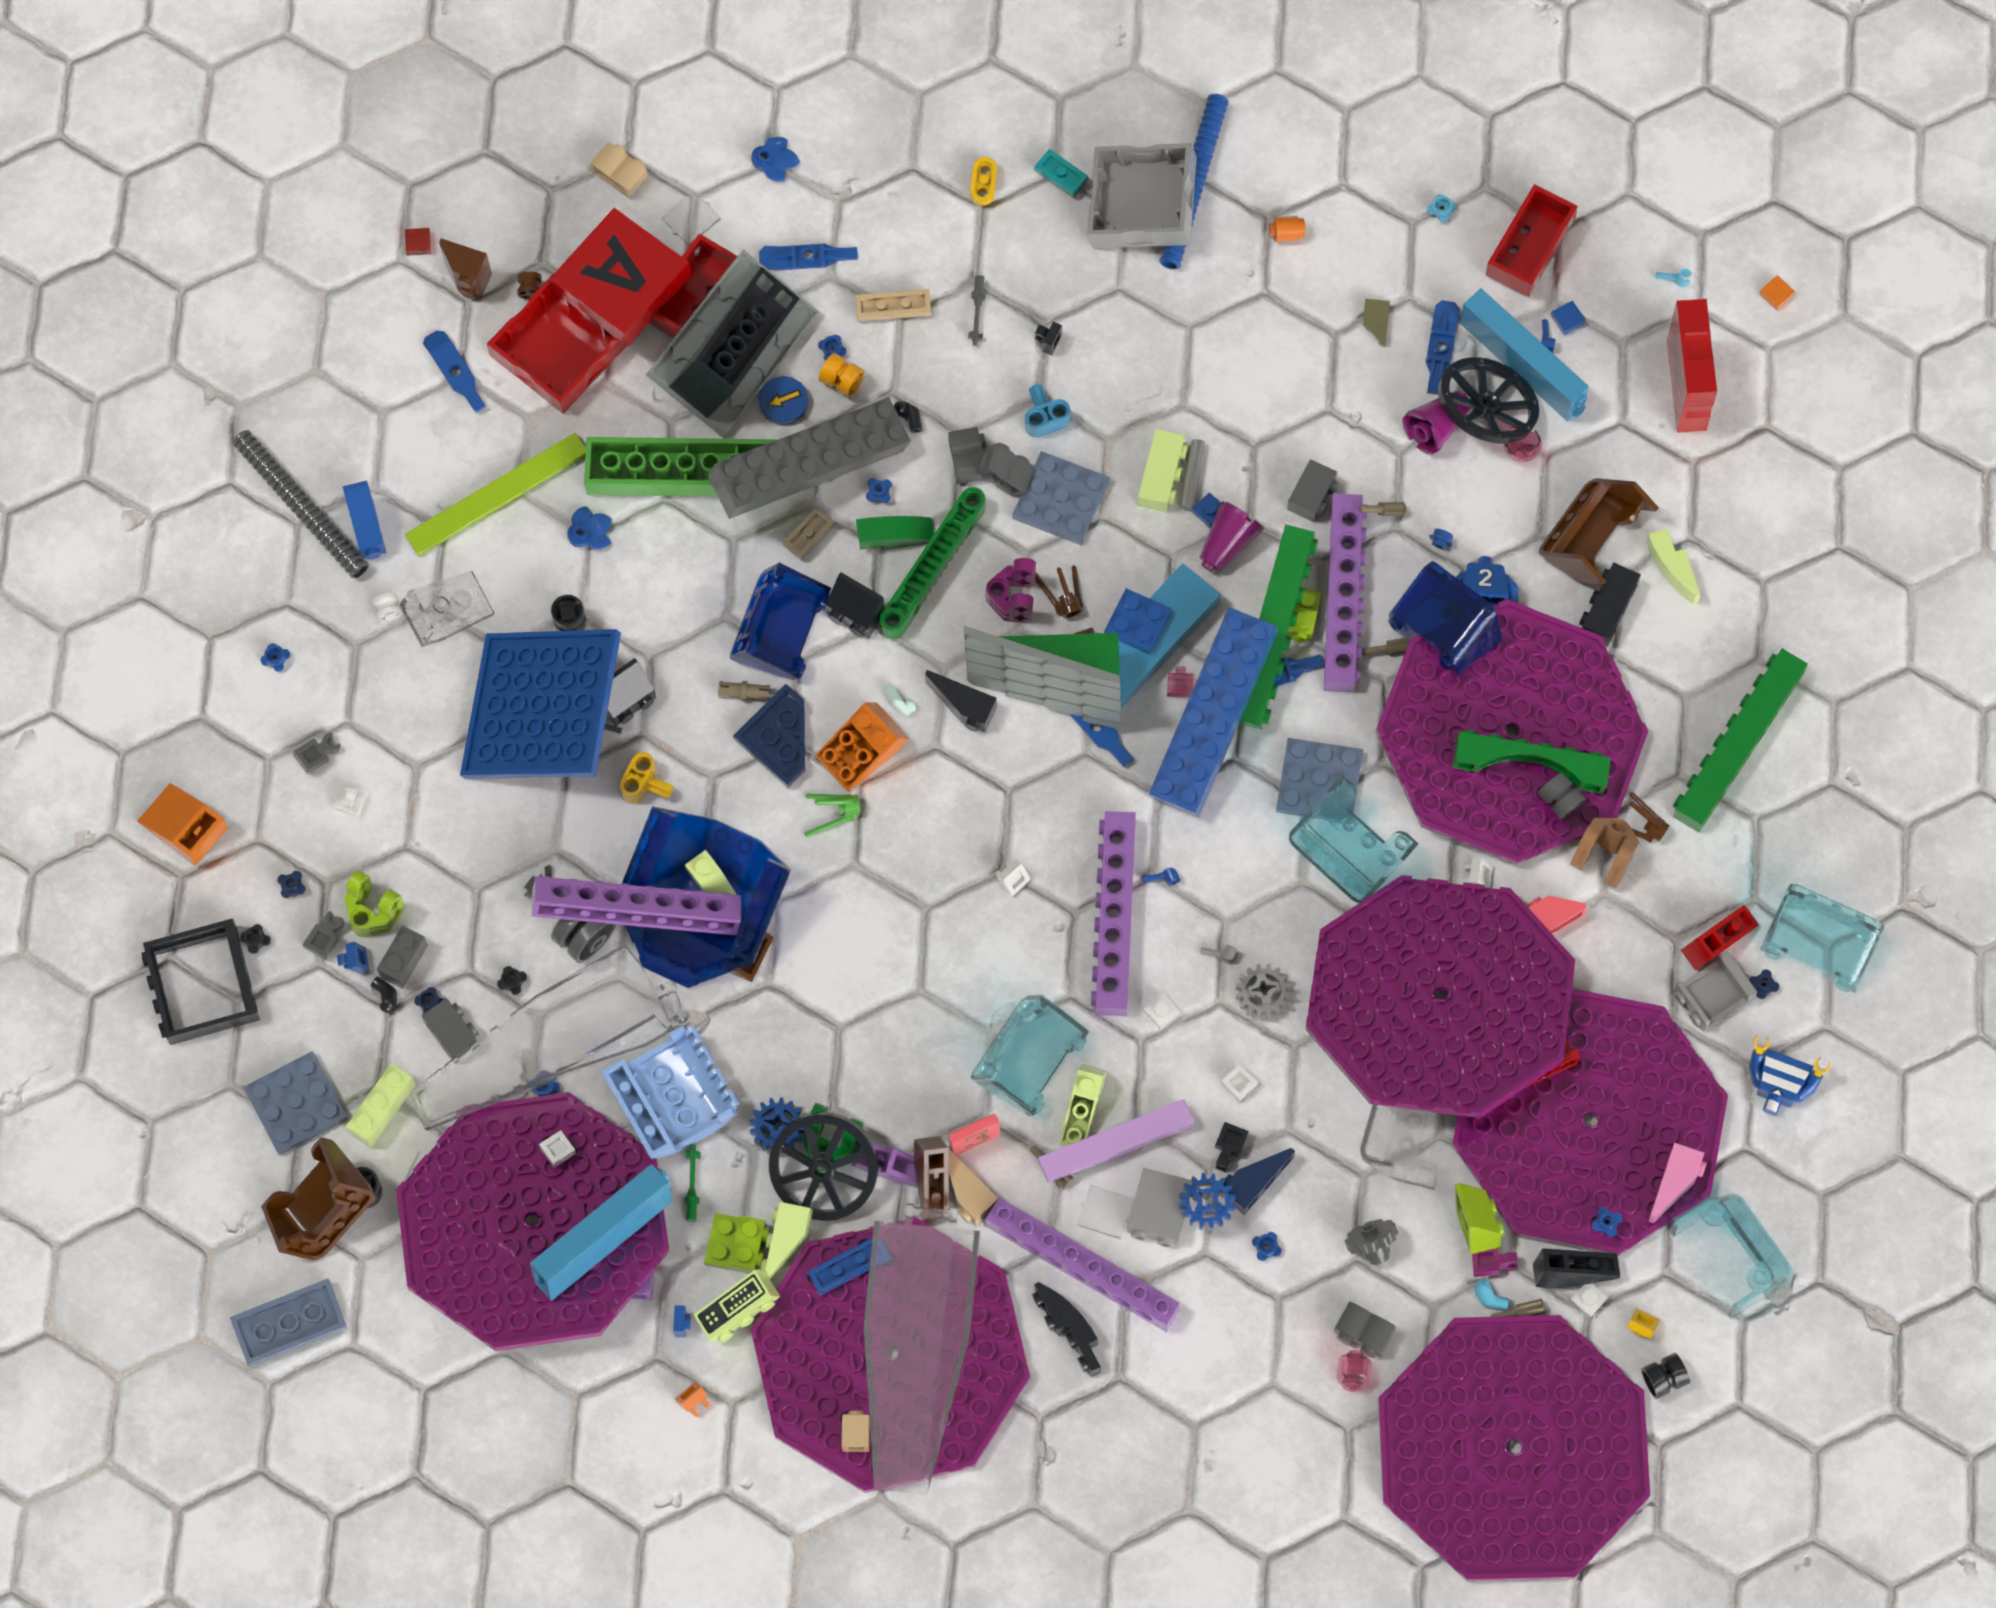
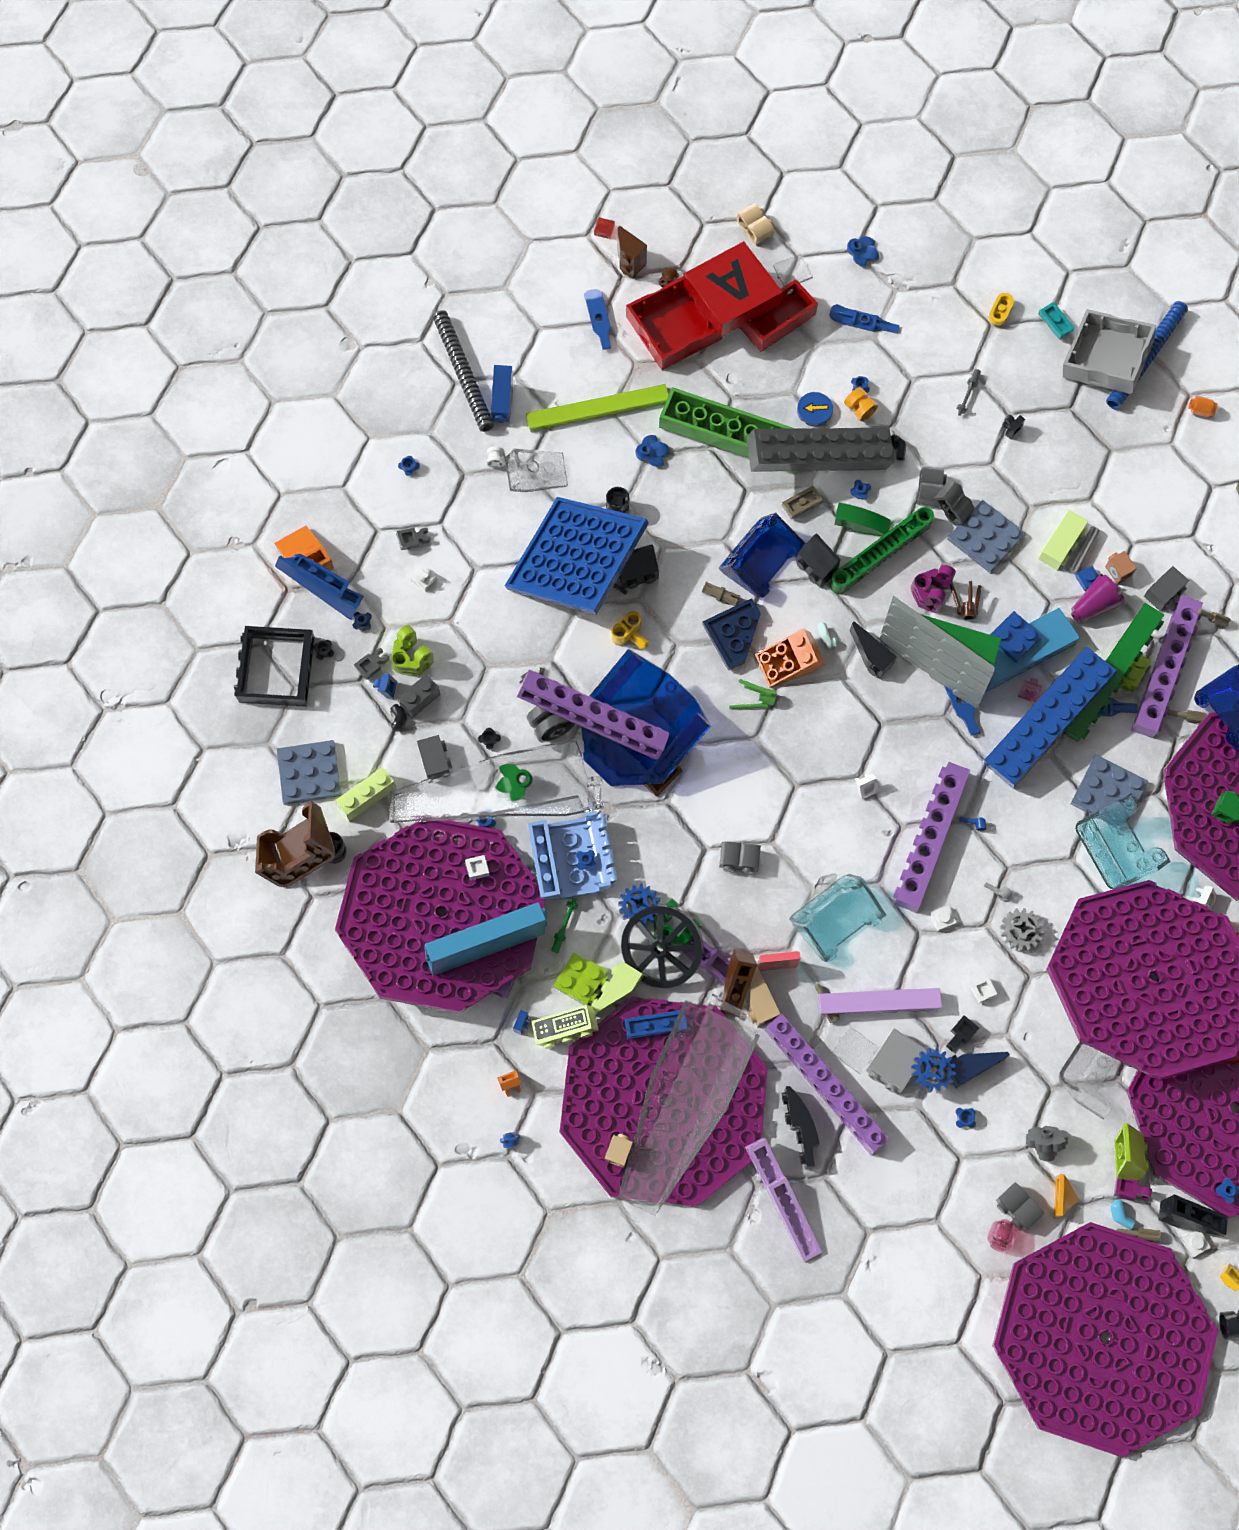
camera: 15 degrees right, 0 degrees up
sand blue plate [230,1278,347,1367] -> none
dark blue plate [414,987,444,1014] -> none
piece [646,249,820,438] -> none
yellowish green slope [685,850,737,895] -> none
tan plate [855,289,931,321] -> none
dark azure beam [1025,384,1071,438] -> none
yellowish green slope [1059,1064,1107,1146] -> none
none -> blue wedge [275,554,364,619]
none -> green plate [495,764,533,801]
none -> blue plate [500,1132,520,1148]
none -> blue plate [576,850,596,870]
none -> dark grey brick [719,842,761,874]
none -> lavender slope [745,1138,822,1262]
none -> light orange slope [1054,1174,1079,1218]
none -> nougat brick [1105,551,1137,584]

